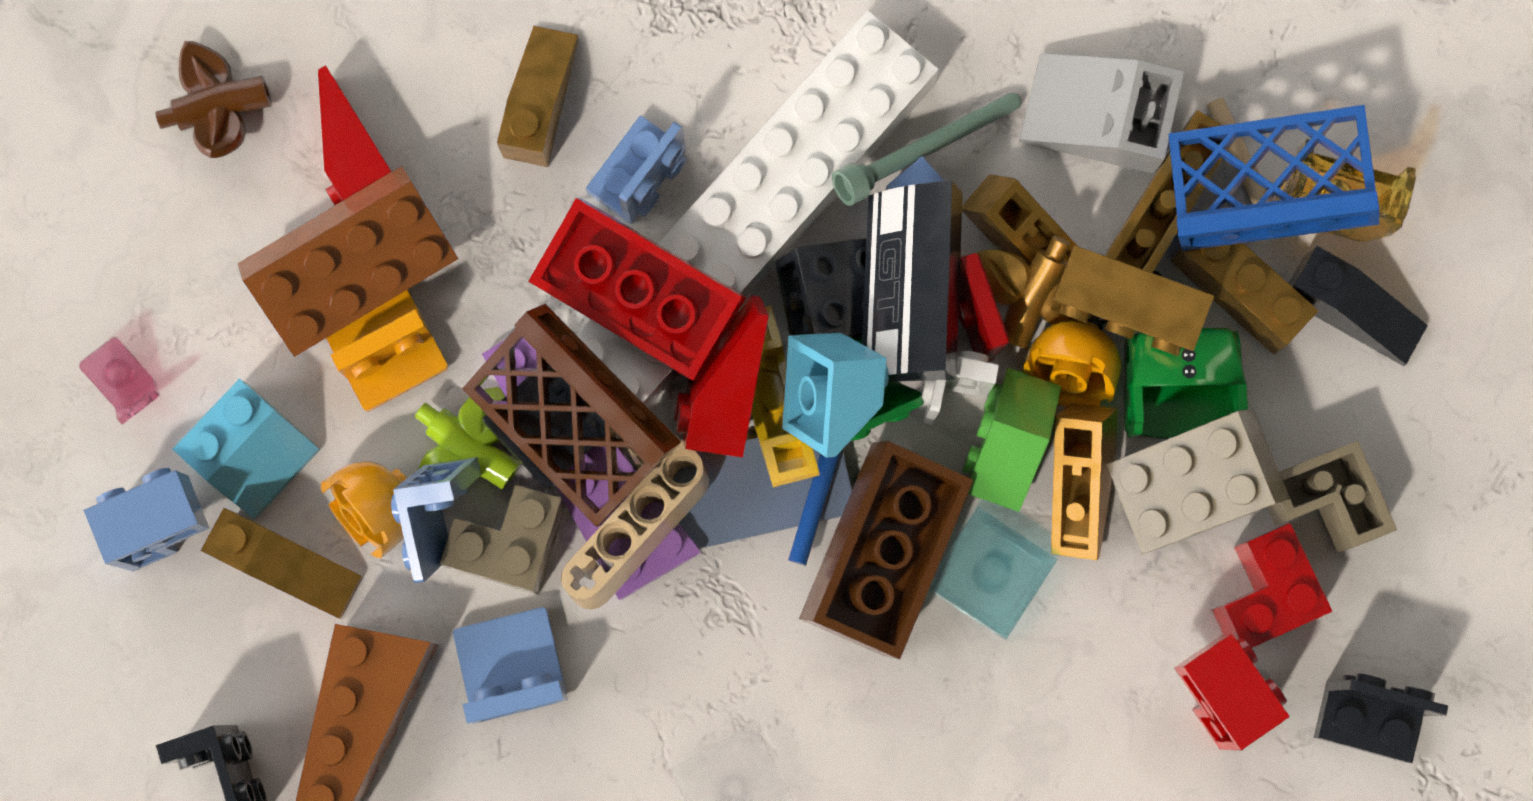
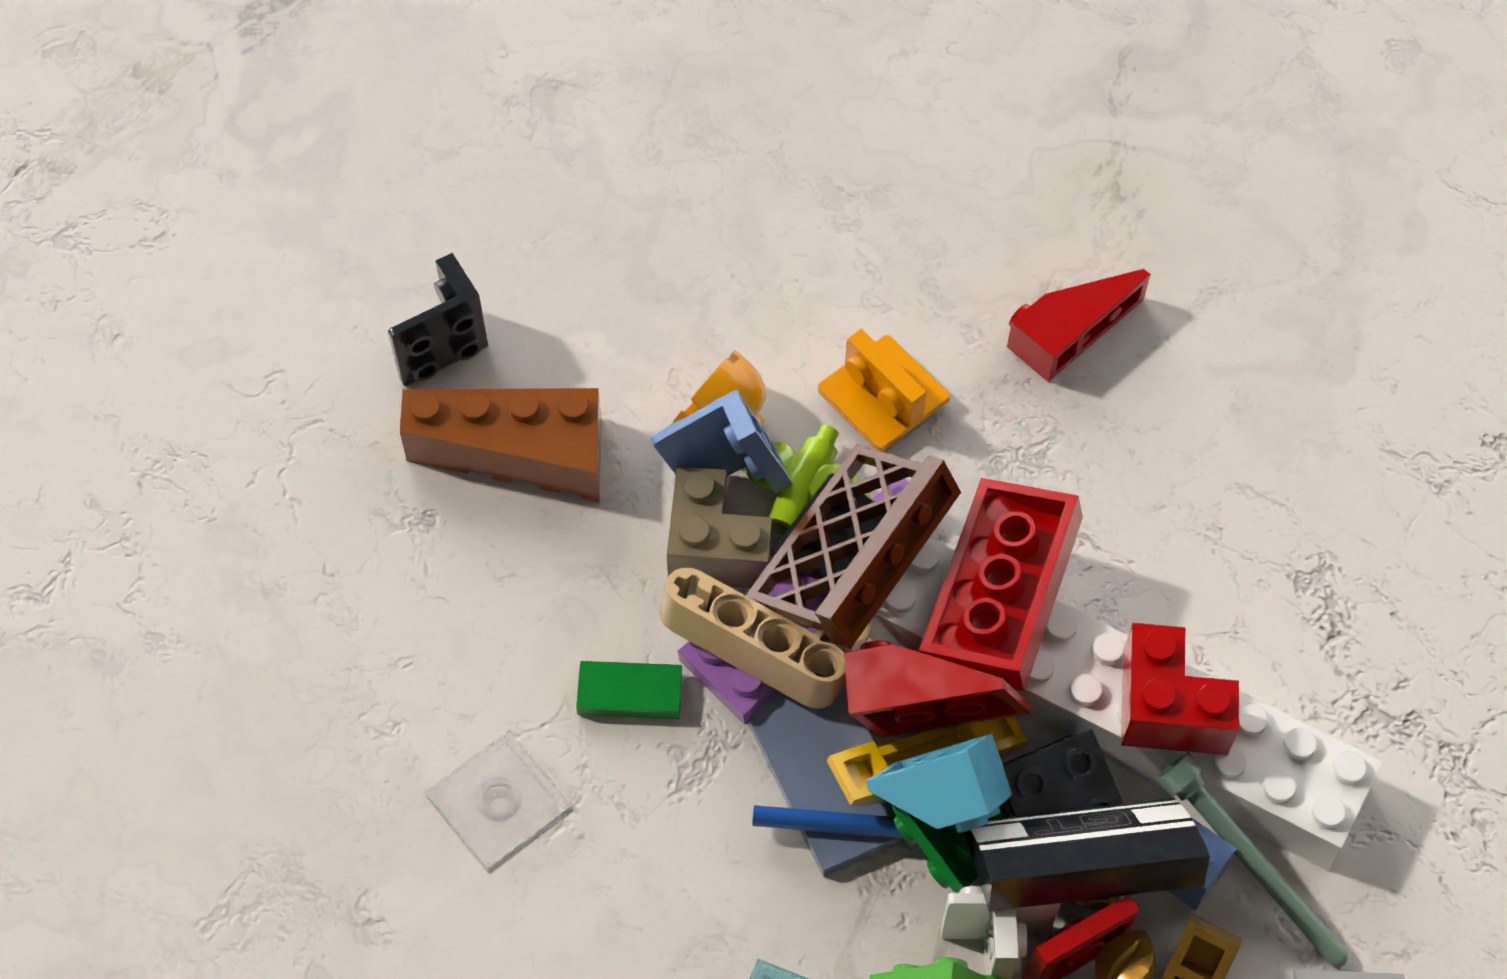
camera: 80 degrees right, 20 degrees down
clear pink bracket [79,337,160,425] -> none
medium blue brick [84,468,210,572] -> none
reddish brown plant [155,41,272,158] -> none
medium azure slope [172,378,321,519] -> none
pearl gold slope [200,508,363,619] -> none
dark orange brick [237,166,459,357] -> none
medium blue bracket [453,607,568,724] -> none
pearl gold slope [497,25,579,167] -> none
medium blue bracket [585,115,687,224] -> none
reddish brown brick [799,441,973,660] -> none
none -> green tile [576,661,682,719]
none -> red brick [1121,622,1239,755]

